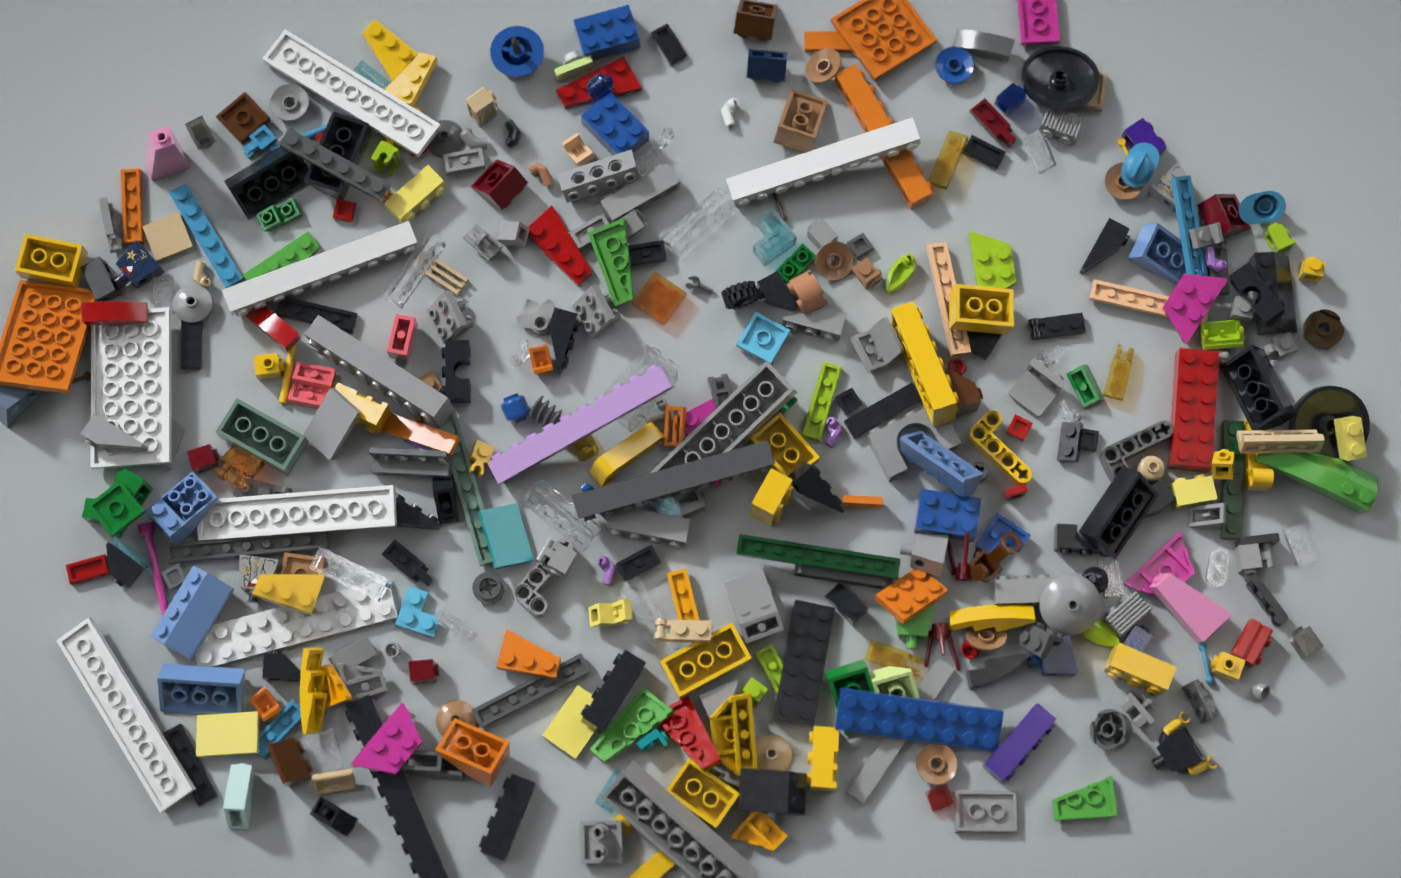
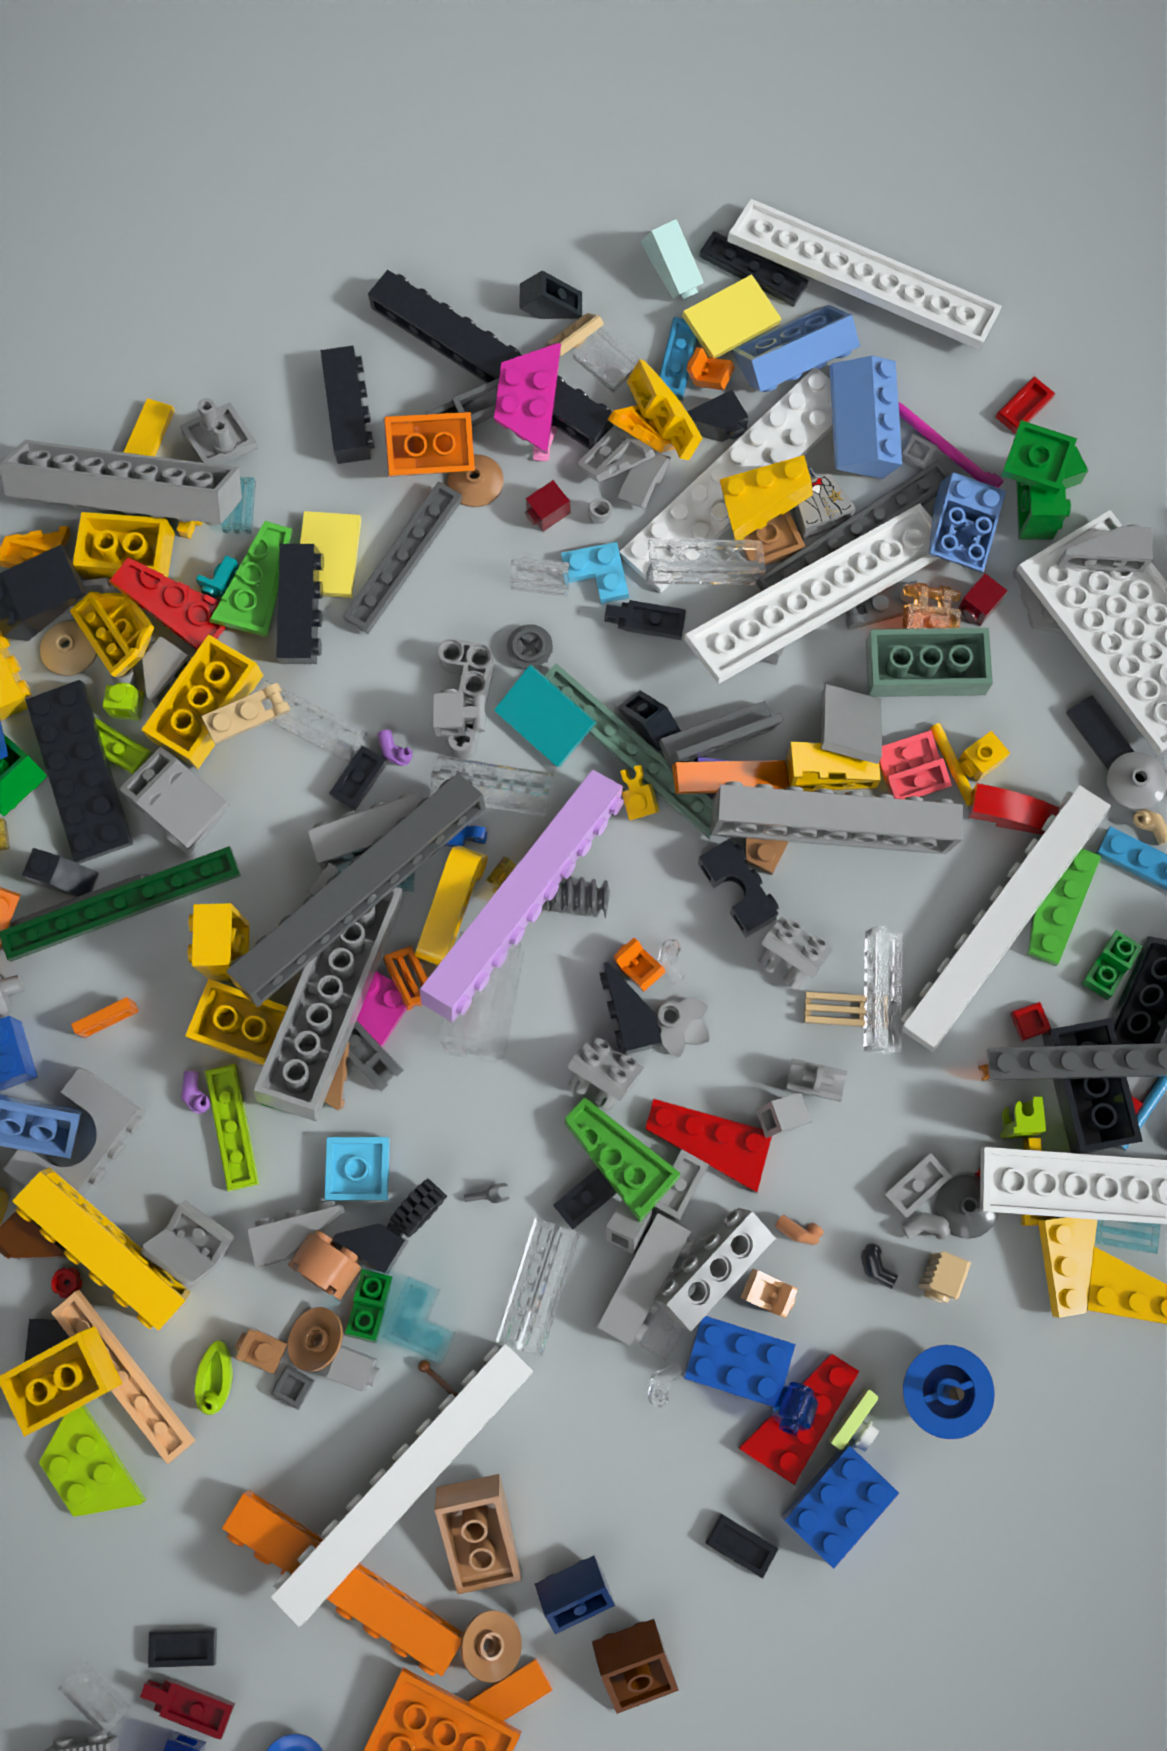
camera: 155 degrees right, 0 degrees up
black slope [106,542,145,588] -> none
clear light blue tile [111,536,150,568] -> none
reddish brown slope [267,738,313,788] -> none
black tile [276,297,358,333] -> none
light yellow brick [385,165,446,223] -> none
coral brick [387,314,418,362] -> none
black slope [394,493,441,530] -> none
dark red slope [471,159,528,210] -> none
orange wing [497,629,562,680] -> none
blue head [501,393,530,424] -> none
light yellow brick [588,599,633,627] -> none
clear orange plate [632,271,687,326] -> none
light orange plate [667,568,699,620] -> none
white arm [721,98,739,128] -> none
black slope [787,462,844,513] -> none
black plate [835,388,862,415] -> none
black tile [844,383,922,439] -> none
clear yellow plate [928,130,968,190] -> none

